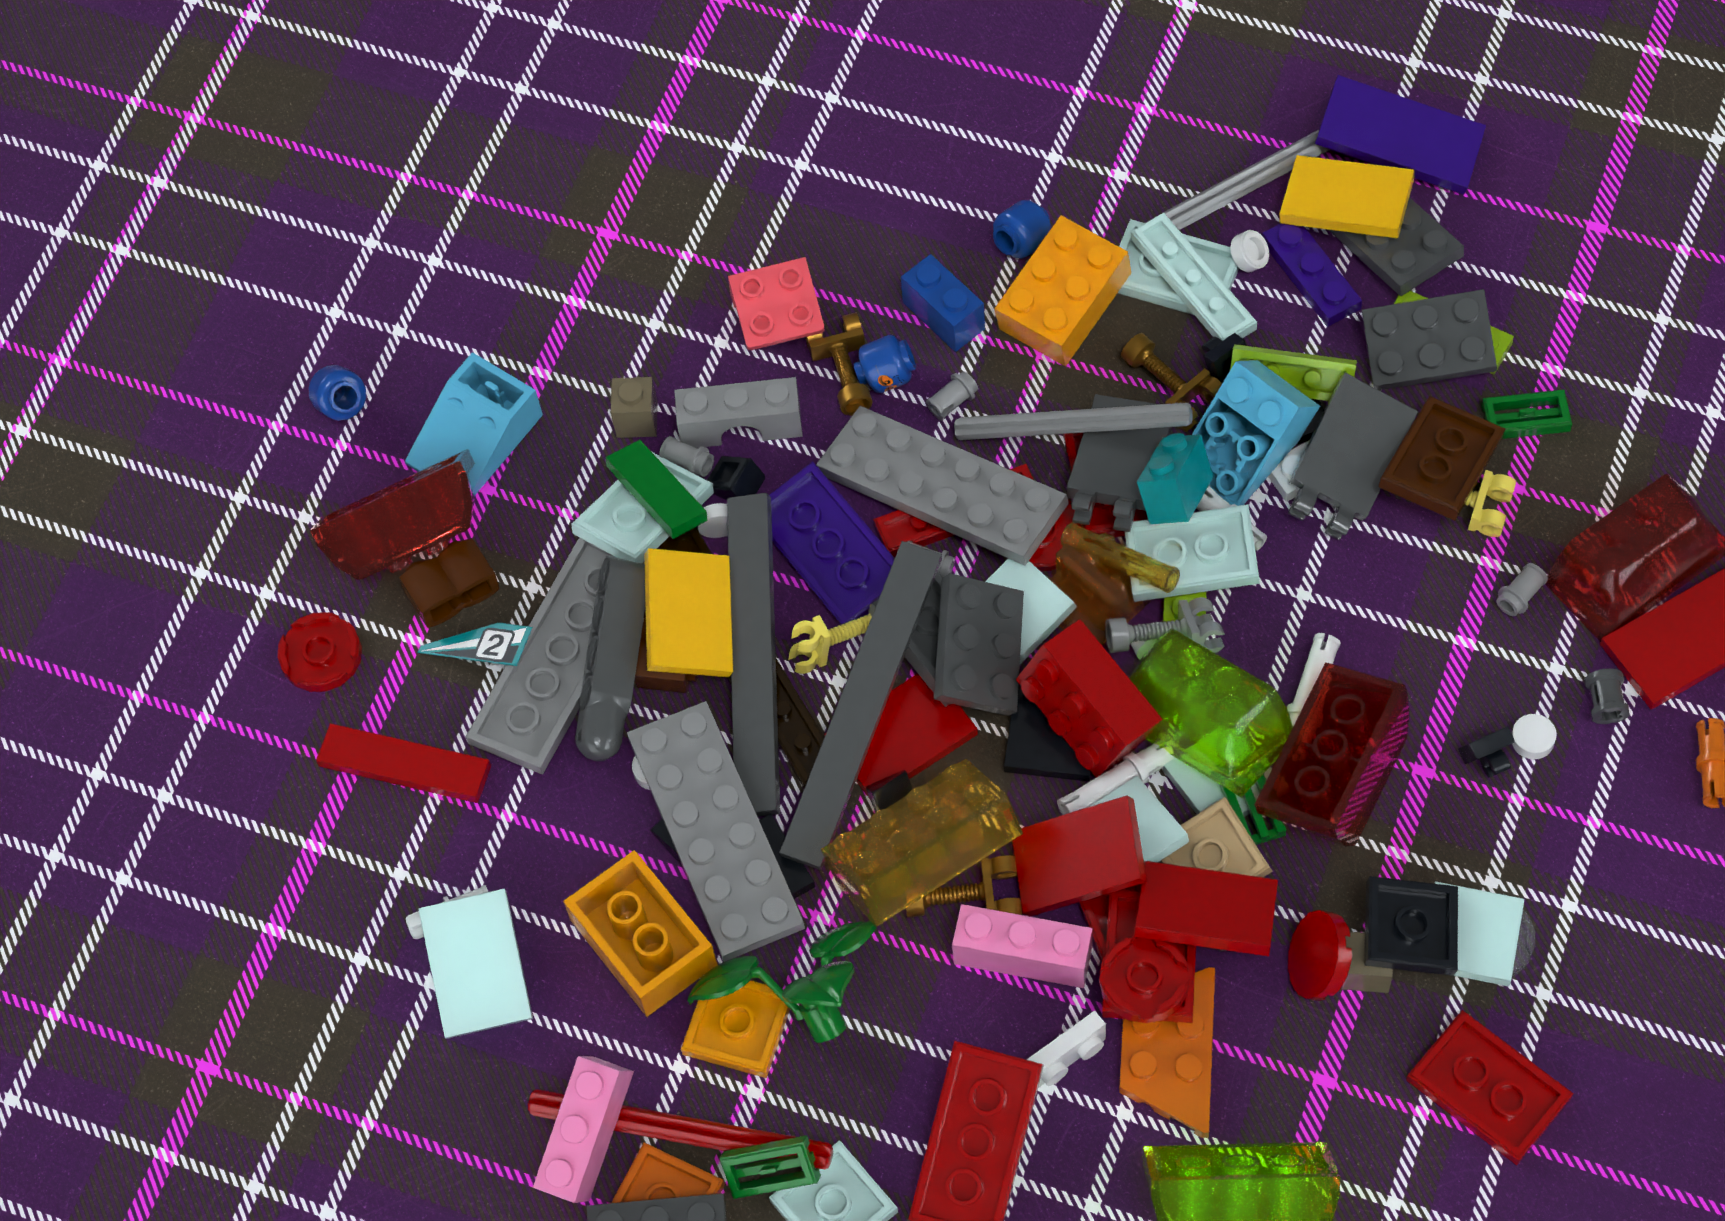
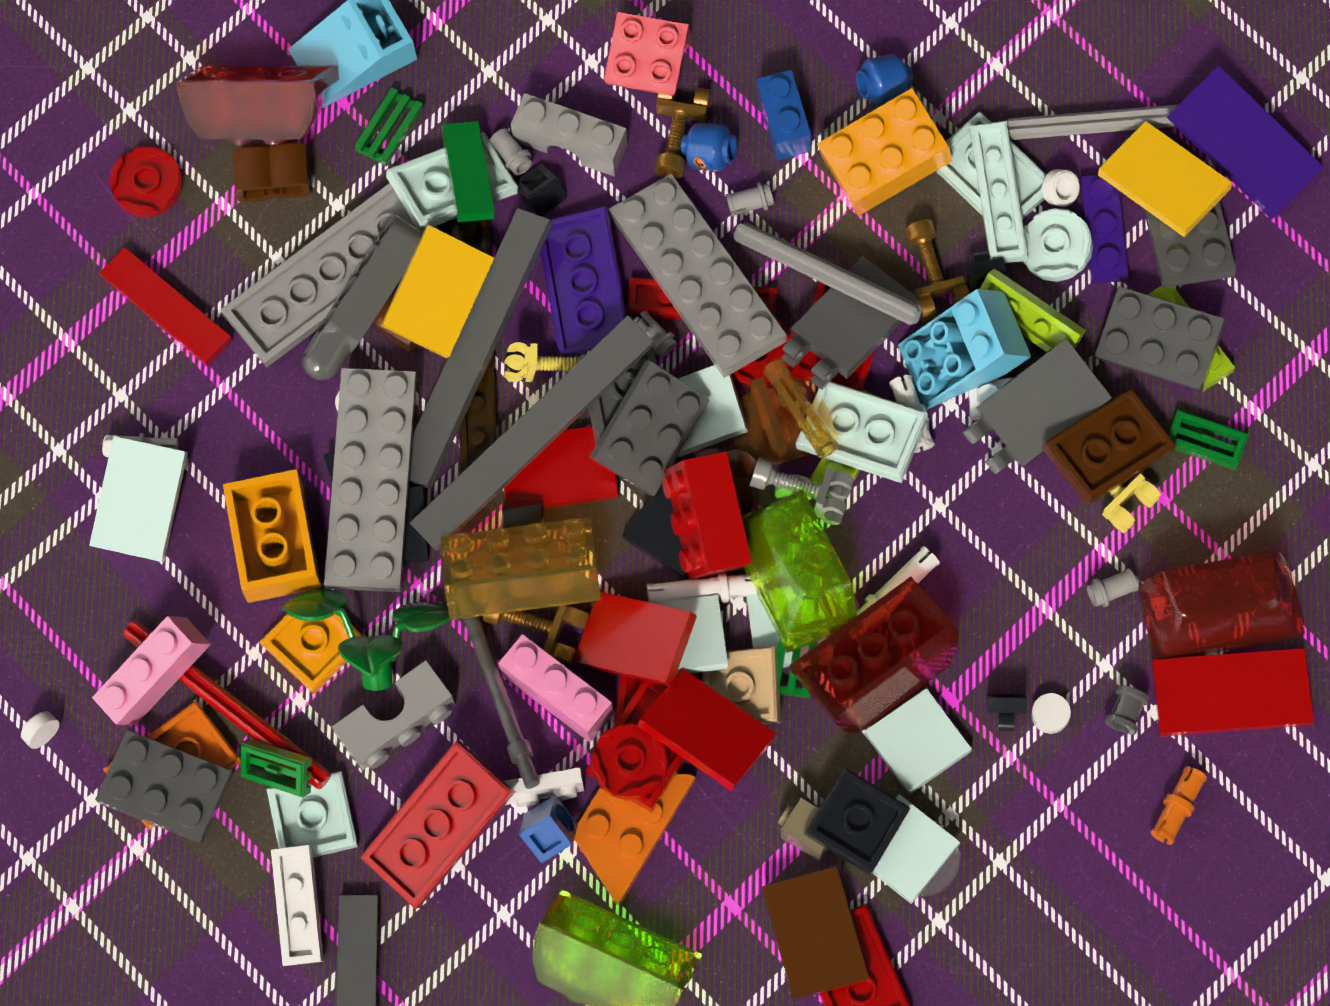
camera: 25 degrees right, 10 degrees up
sticker [417,623,533,666] -> none
dark tan brick [610,377,658,438] -> none
white tile [698,503,728,538] -> none
teal brick [1137,433,1214,524] -> none
red tile [1288,910,1352,1001] -> none
none -> light grey arch [332,660,455,771]
none -> green tile [355,87,424,167]
none -> flat silver bar [454,586,540,789]
none -> blue brick [519,795,578,864]
none -> reddish brown tile [762,866,869,1001]
none -> light aqua tile [864,688,972,795]
none -> light aqua tile [1023,208,1094,282]

